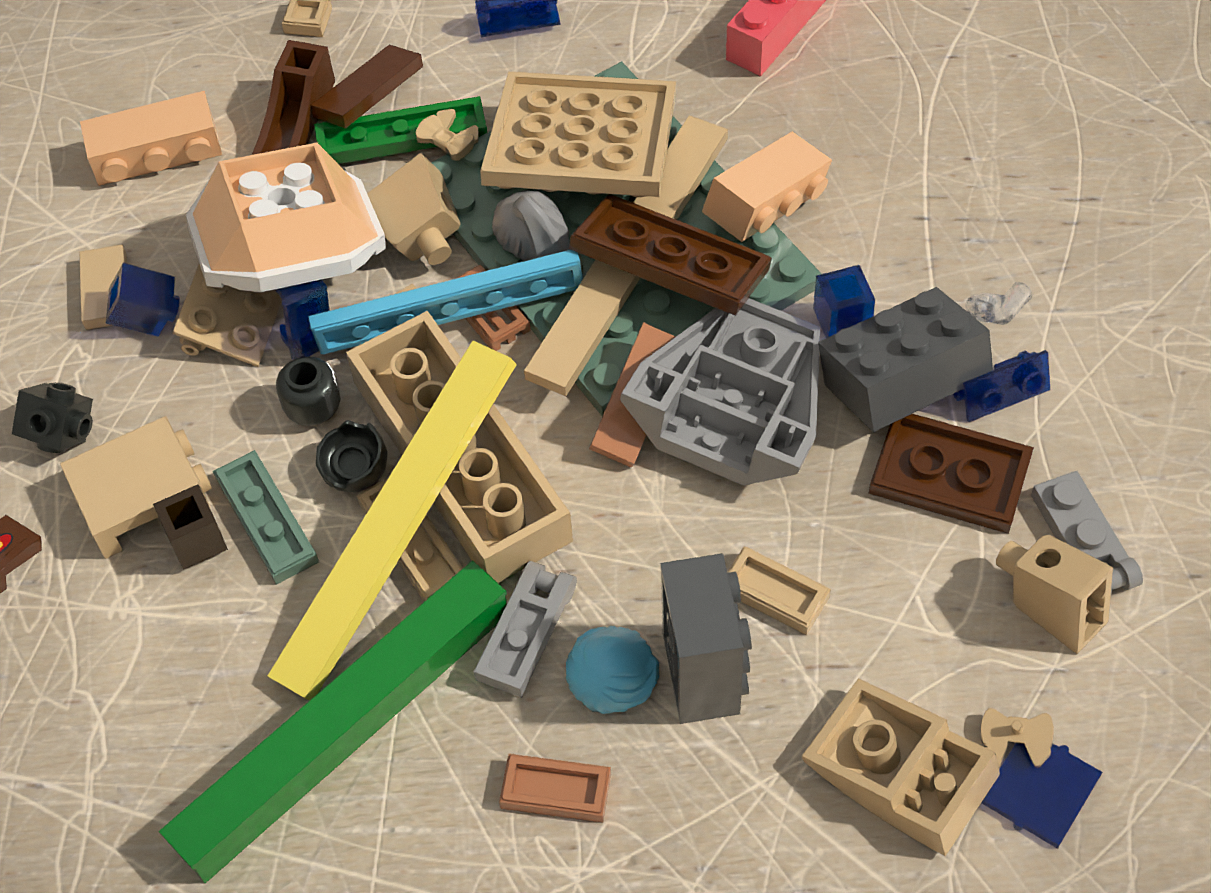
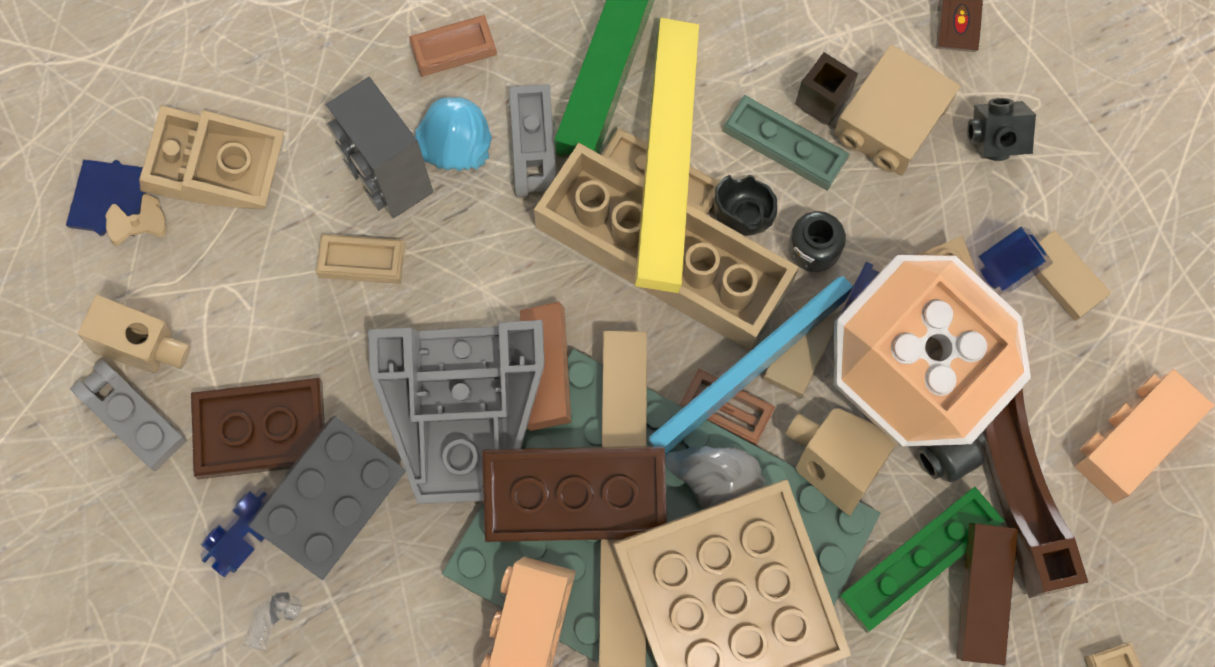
camera: 150 degrees right, 15 degrees up
tan piece [416,109,479,161] -> none
clear blue brick [813,265,875,338] -> none

